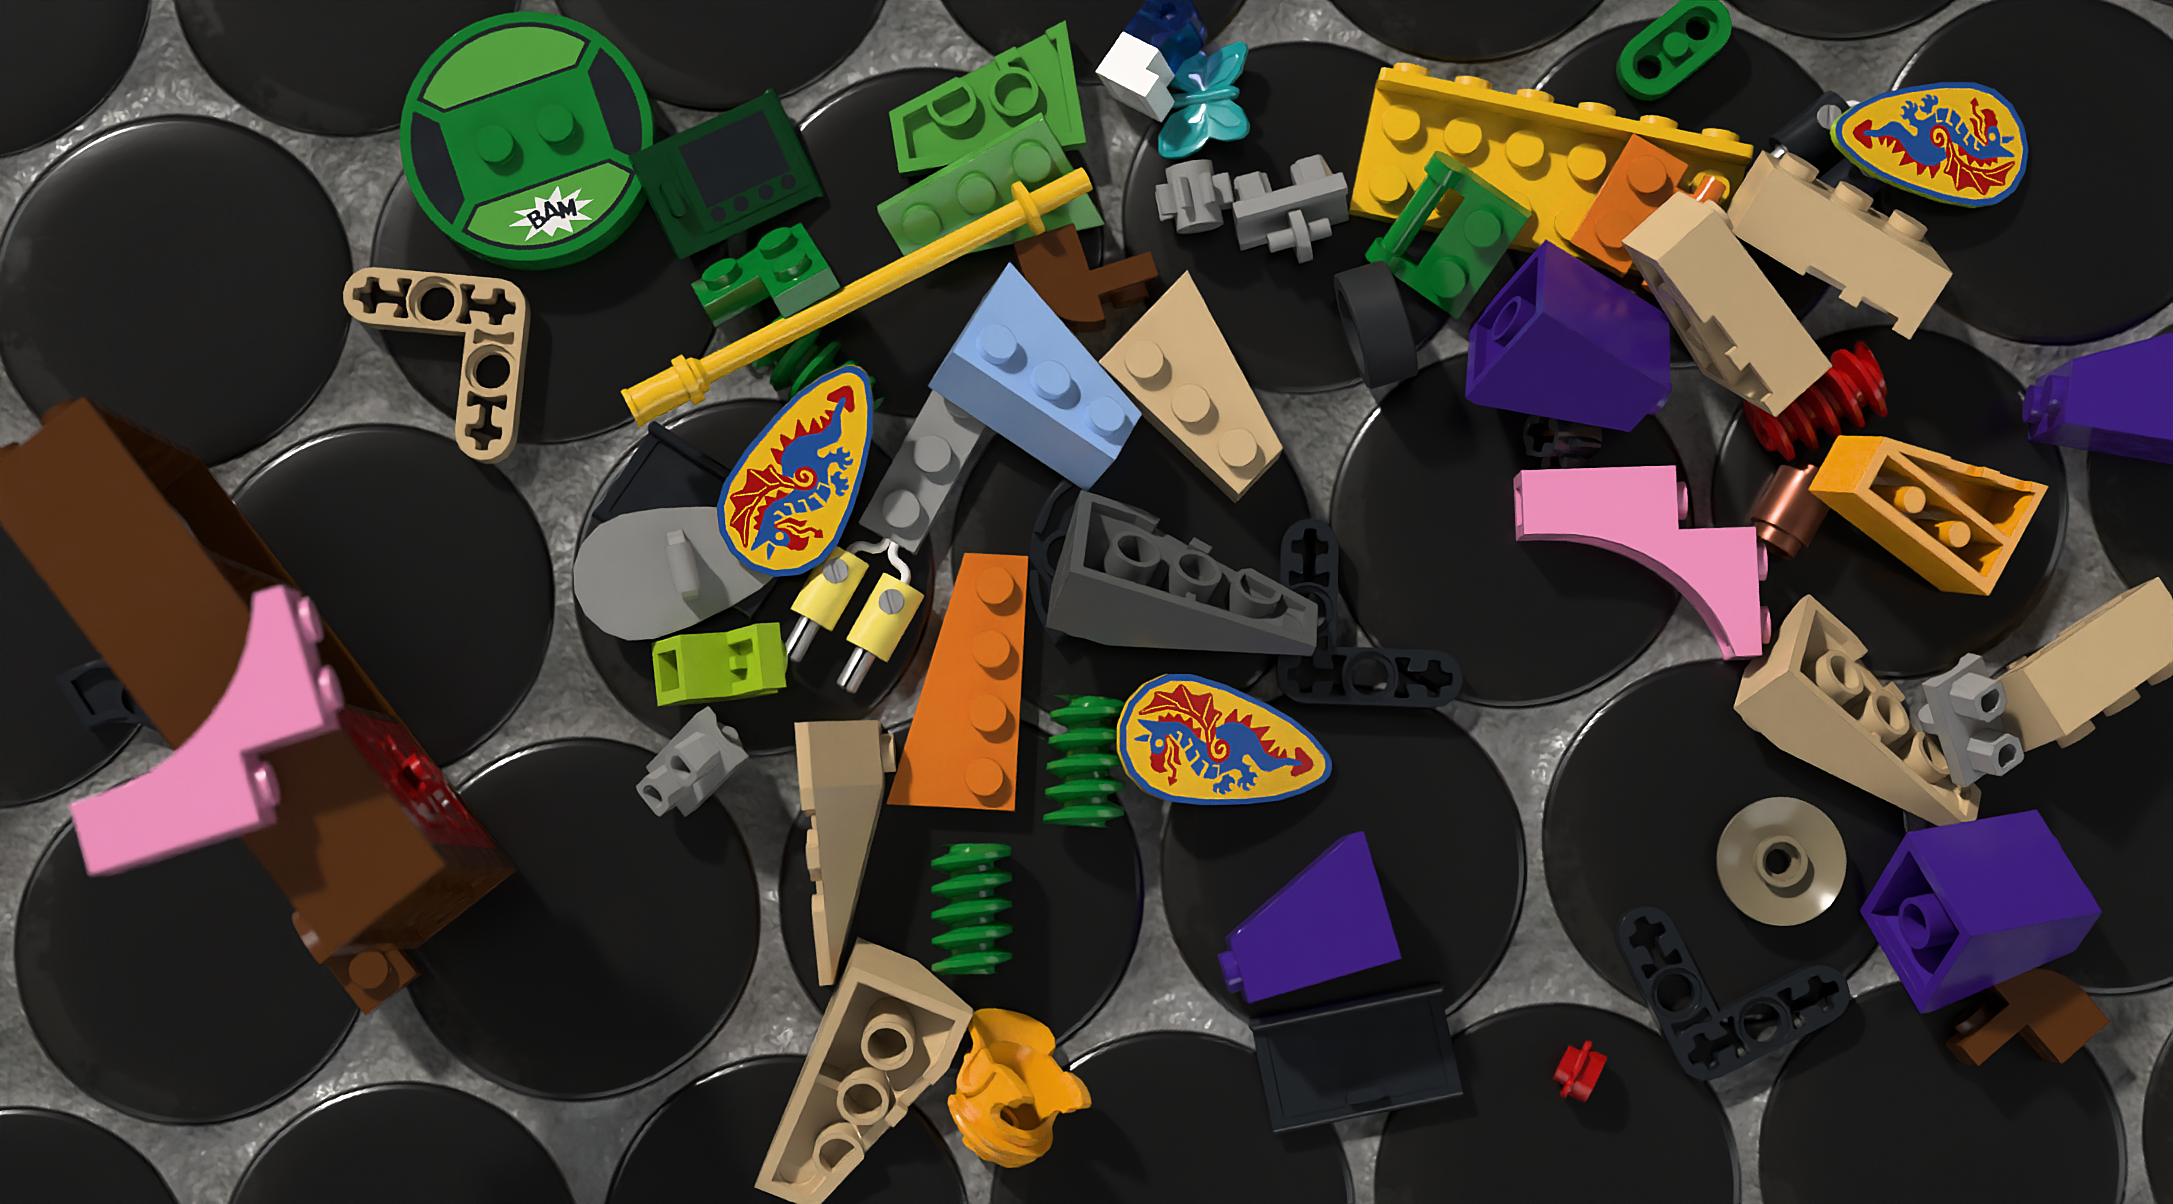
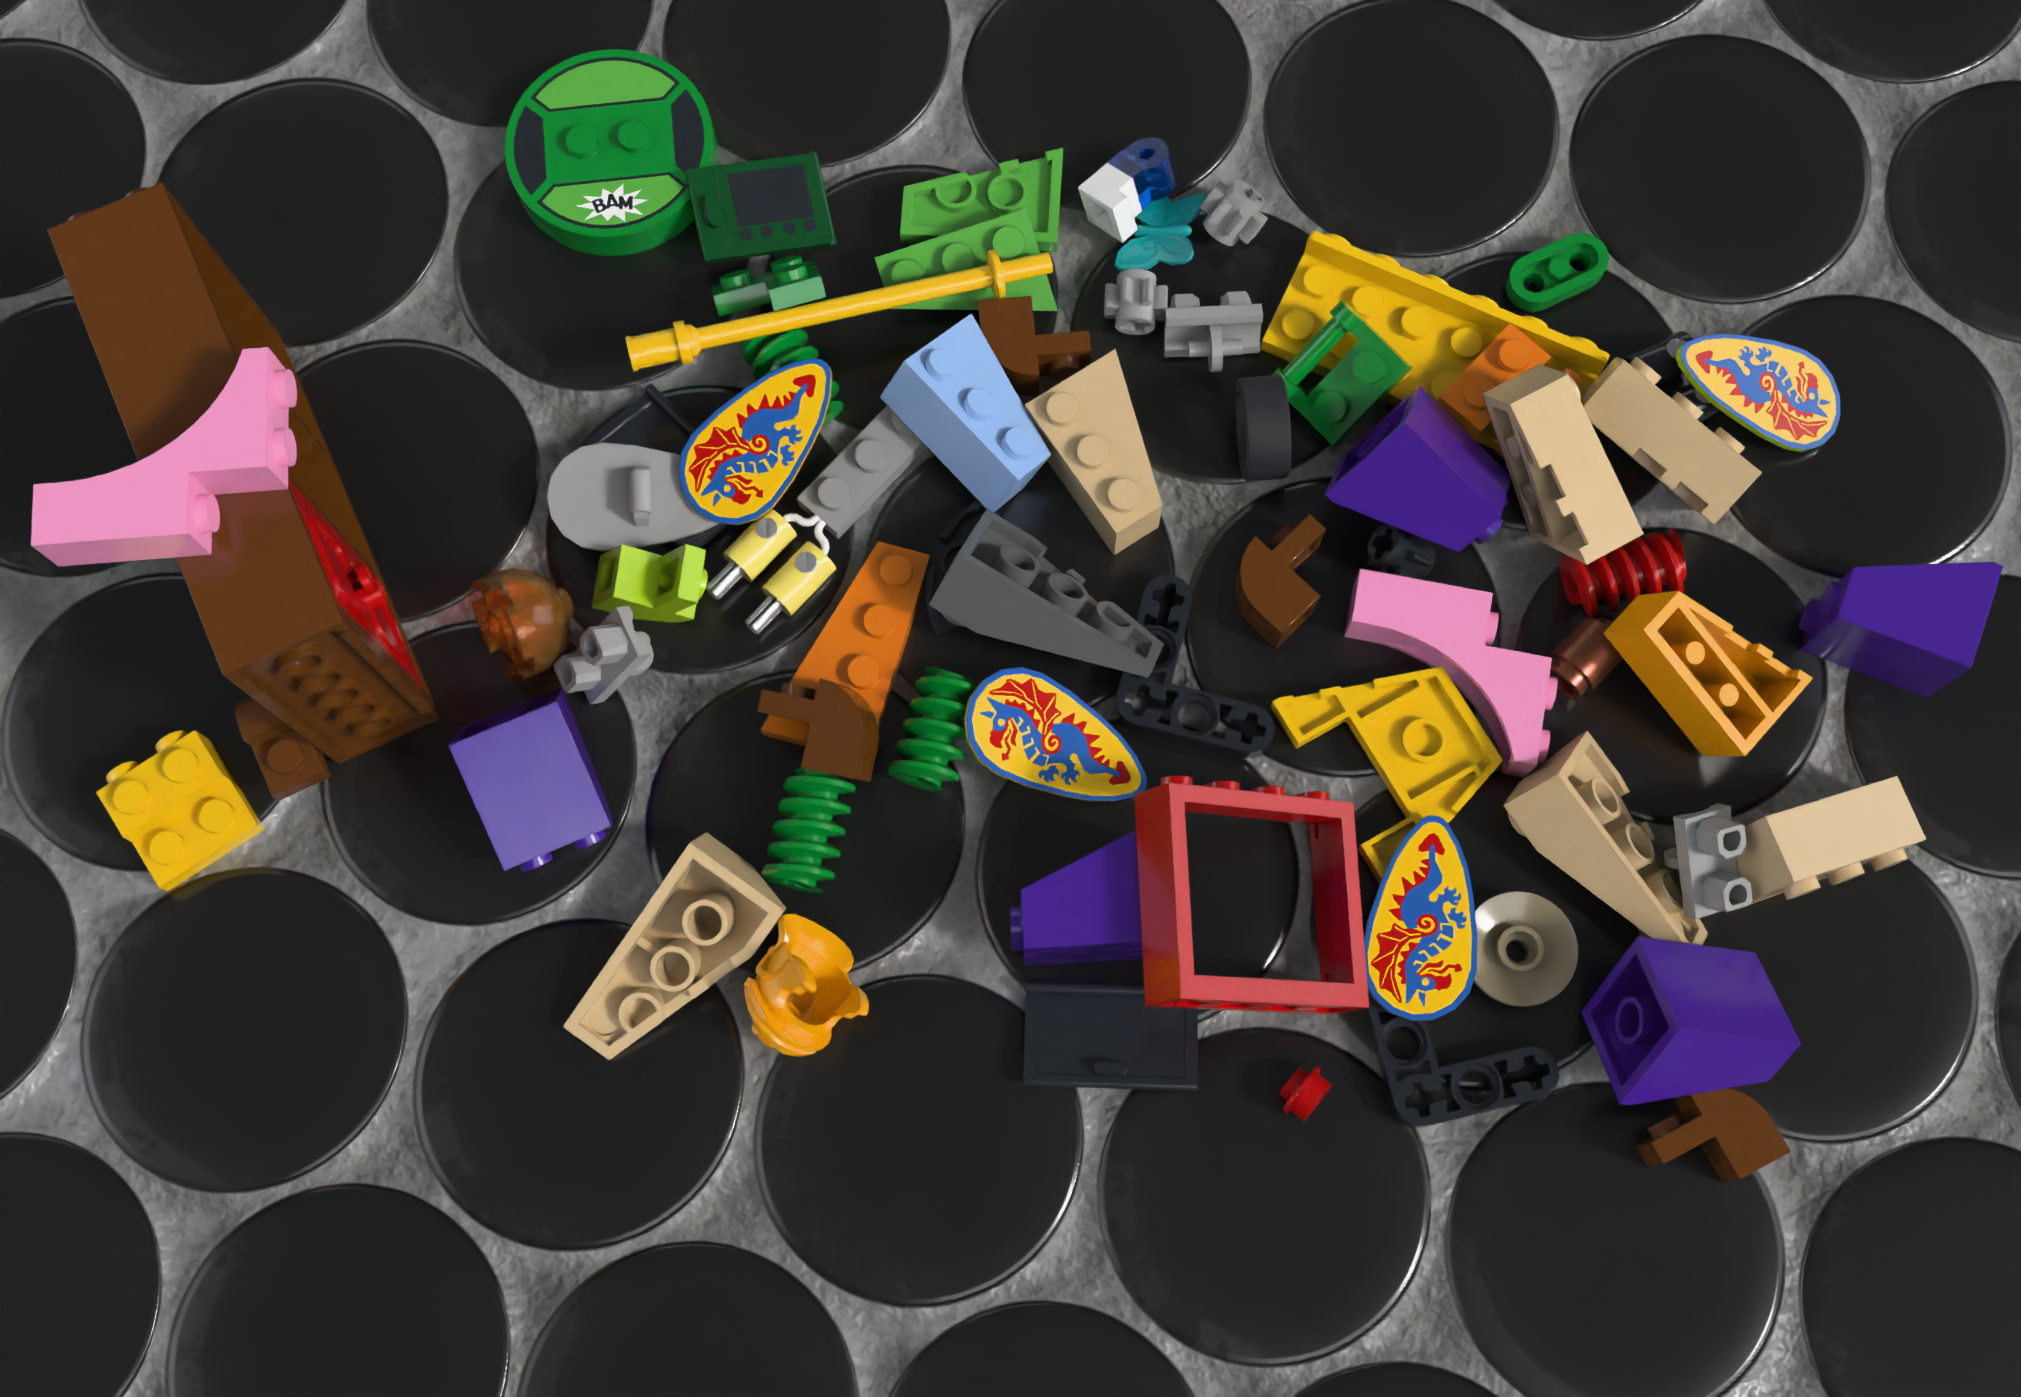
camera: 15 degrees right, 10 degrees down
tan beam [343,267,531,464] -> none
tan wedge [795,720,897,986] -> none
none -> yellow plate [96,730,265,892]
none -> dark purple slope [448,687,613,872]
none -> clear orange cylinder [471,567,575,682]
none -> reddish brown brick [757,678,879,782]
none -> red window [1134,776,1369,1015]
none -> light grey gear [1200,179,1268,246]
none -> reddish brown brick [1235,514,1326,649]
none -> yellow wing [1270,666,1503,884]
none -> shield [1364,815,1477,1021]

